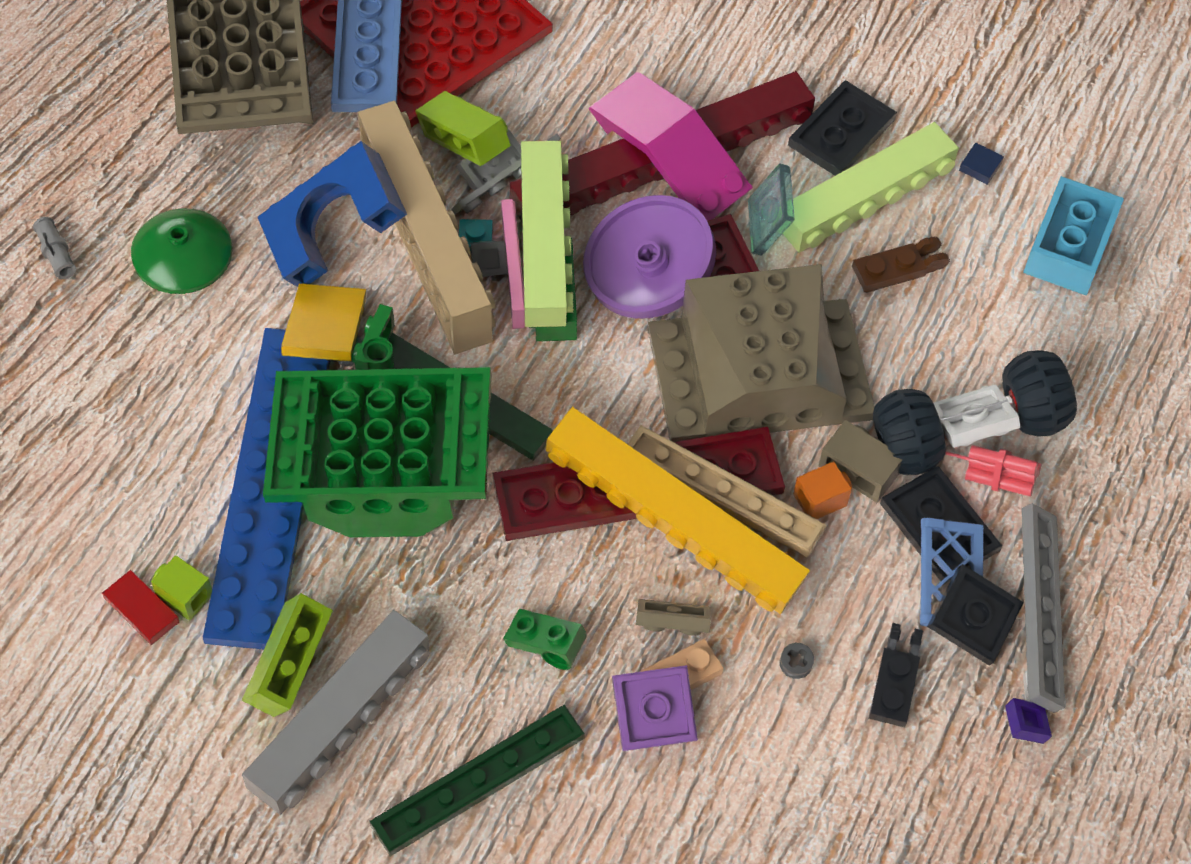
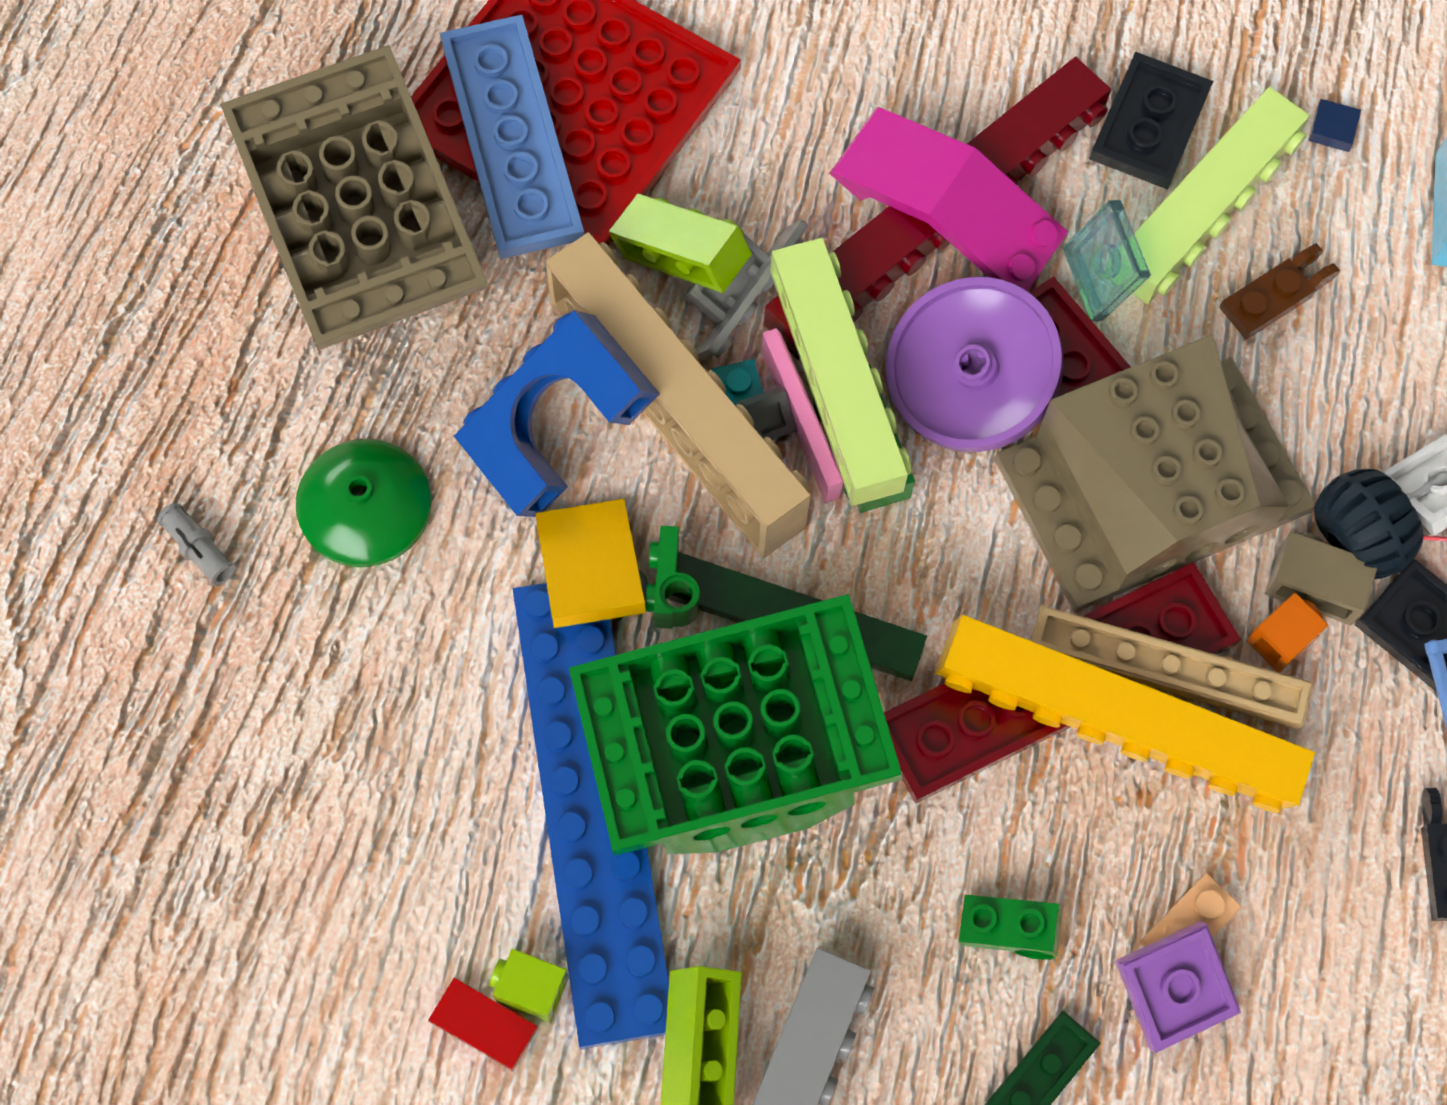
camera: 15 degrees left, 10 degrees up
dark tan plate [636,599,711,636] -> none
dark grey bush [780,643,814,679] -> none

